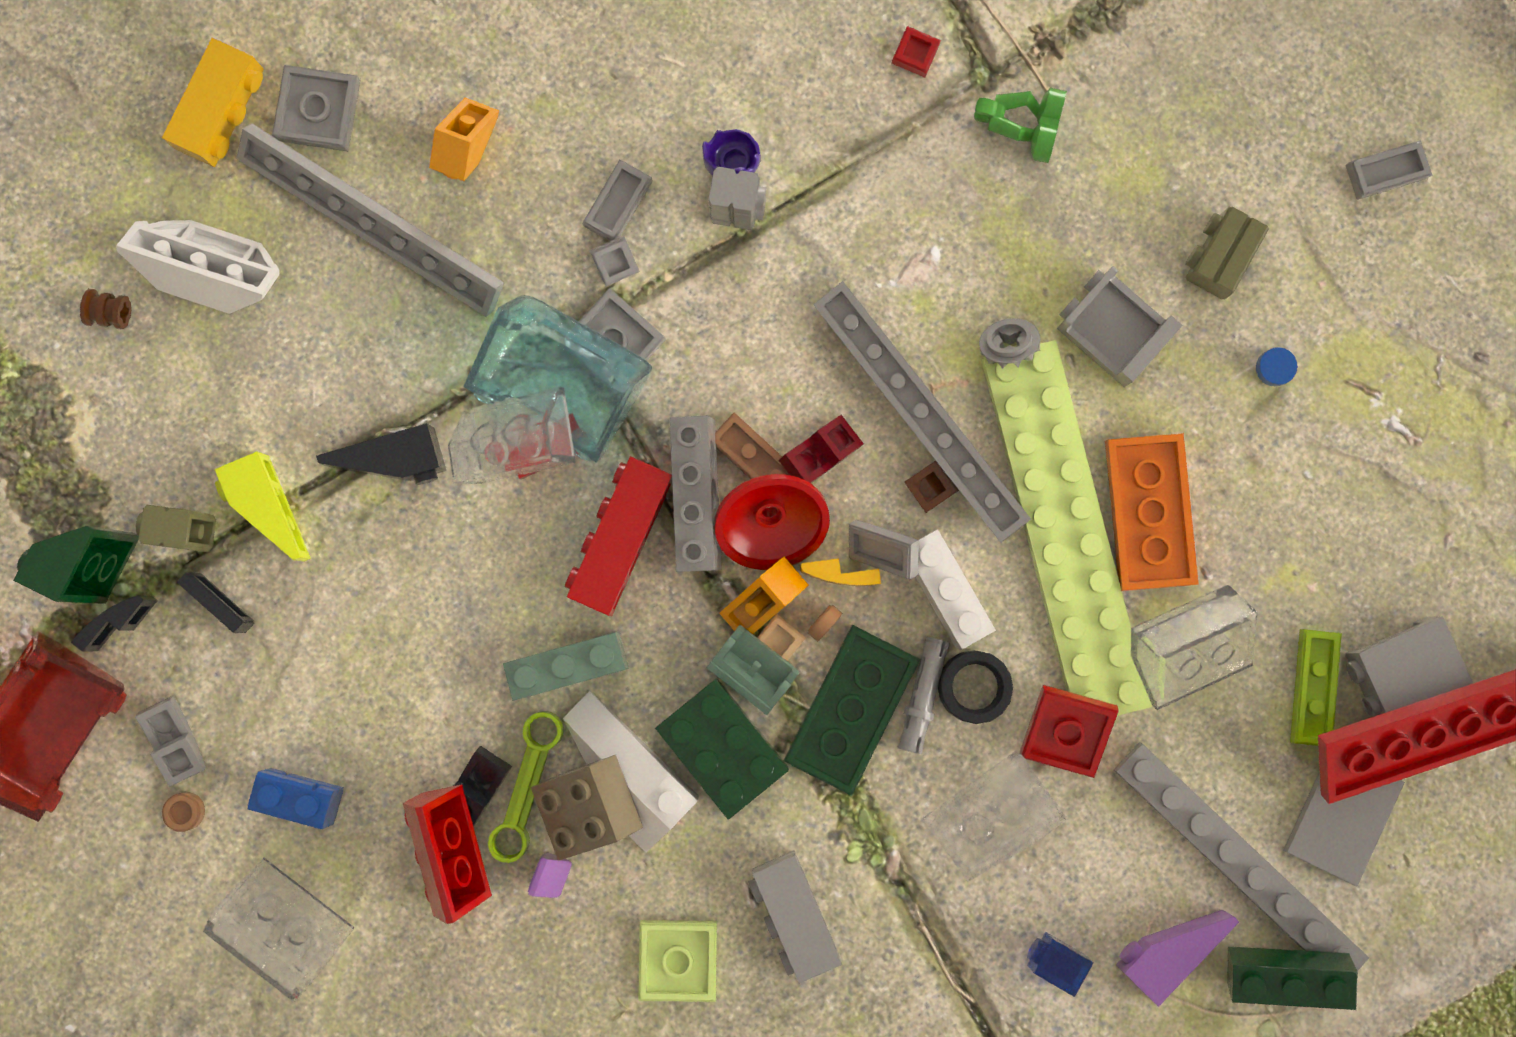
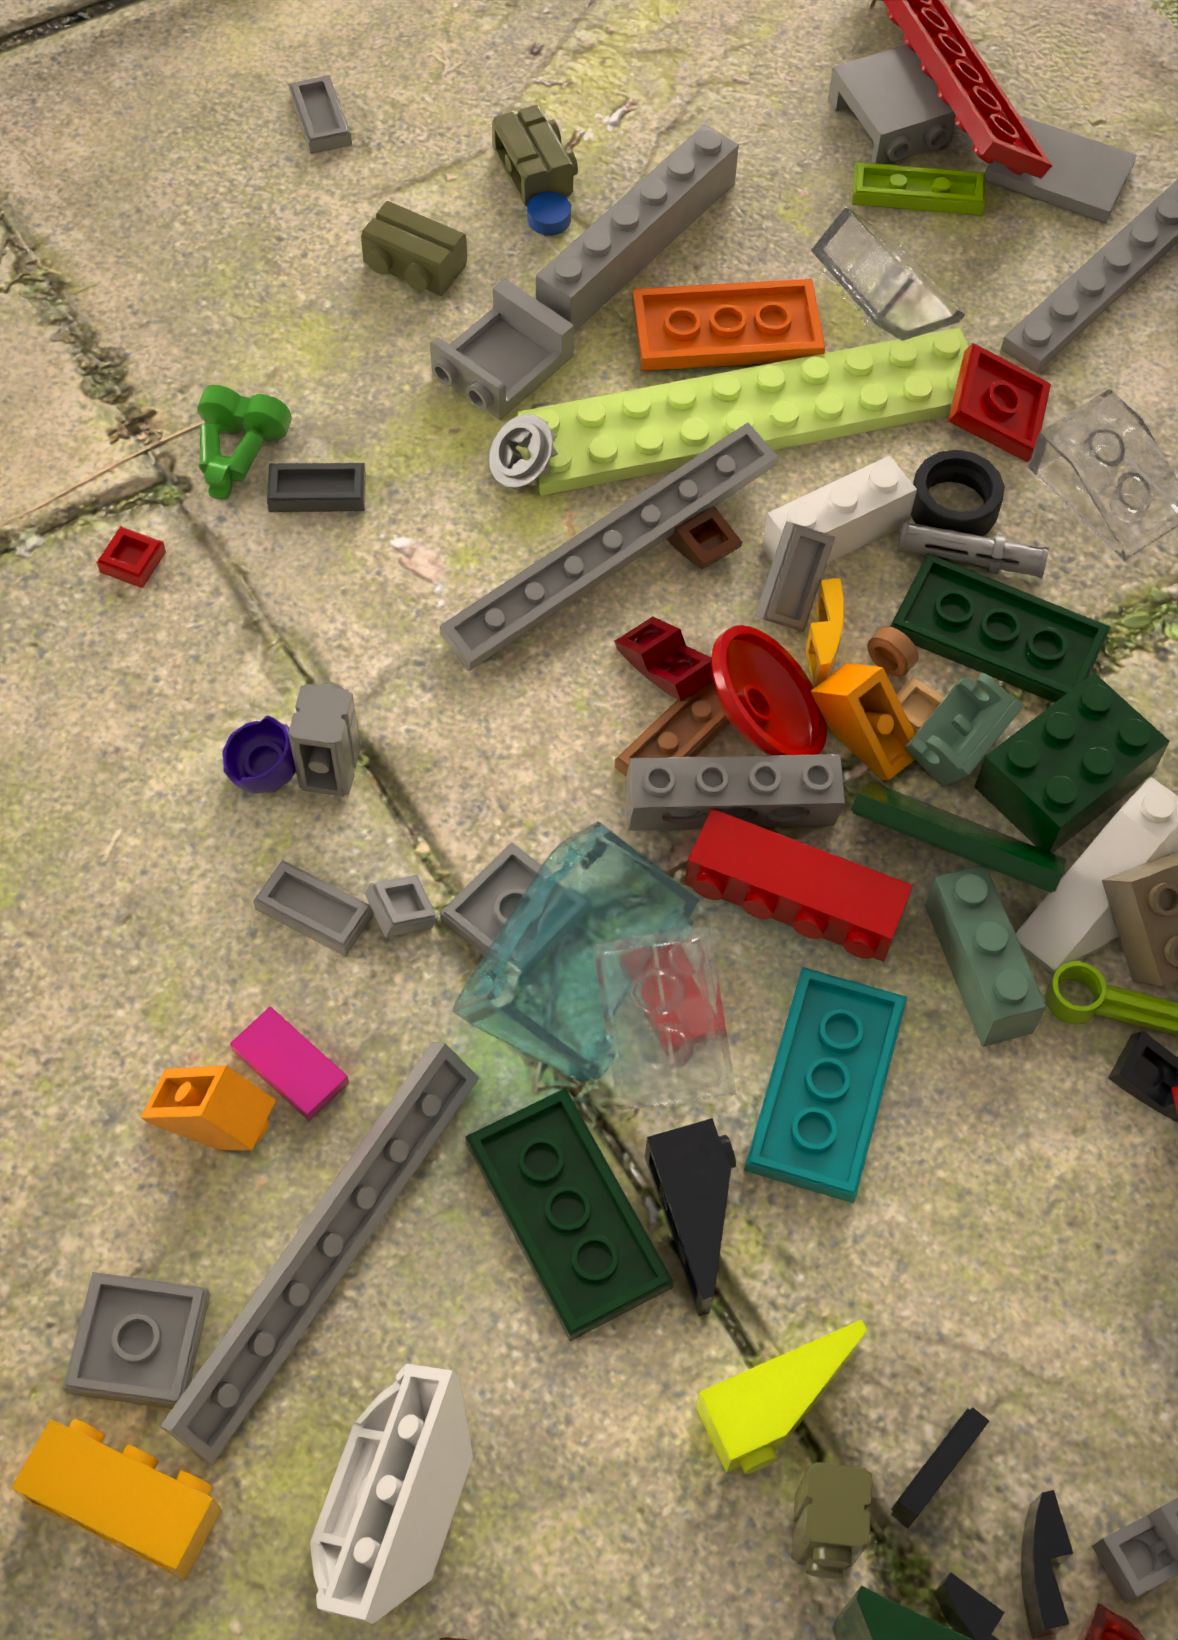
camera: 90 degrees left, 25 degrees down
none -> dark pink tile [230,1006,349,1121]
none -> dark grey tile [267,463,366,512]
none -> dark green tile [465,1088,674,1341]
none -> olive brick [492,105,578,206]
none -> light grey brick [536,124,739,332]
none -> teal tile [744,967,907,1203]
none -> dark green tile [851,781,1066,893]
none -> black slope [1021,1490,1073,1639]

